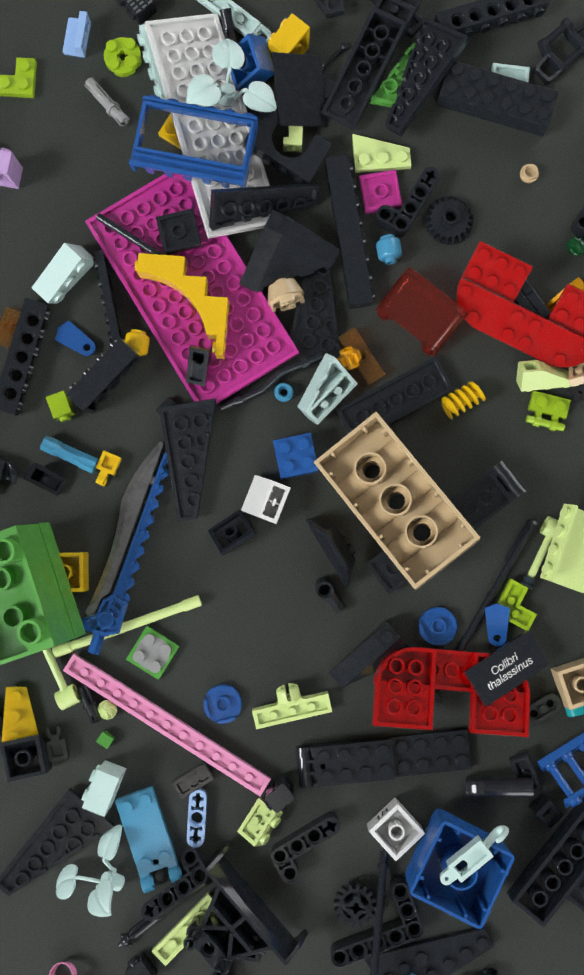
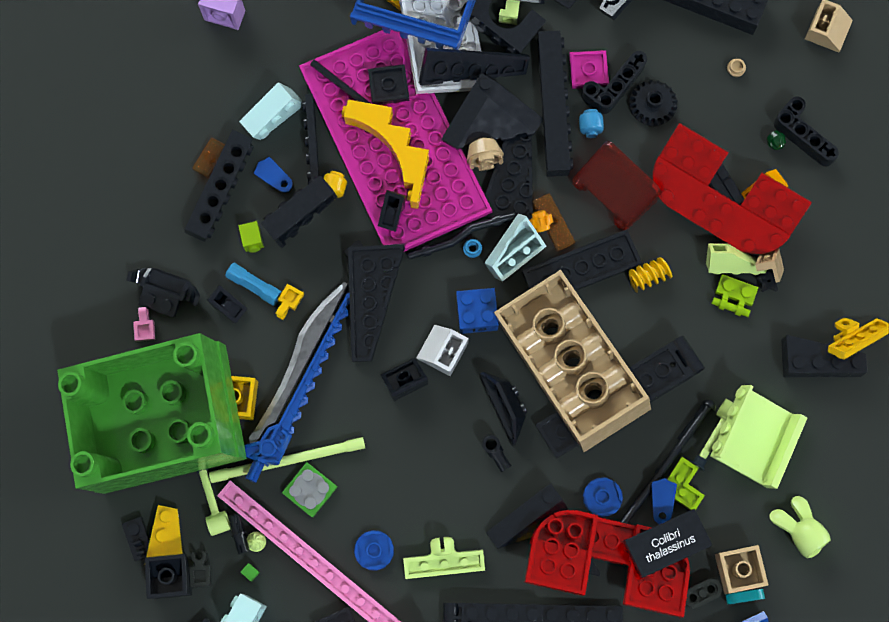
camera: 10 degrees right, 10 degrees down
yellowish green wing [352,134,411,173] -> none

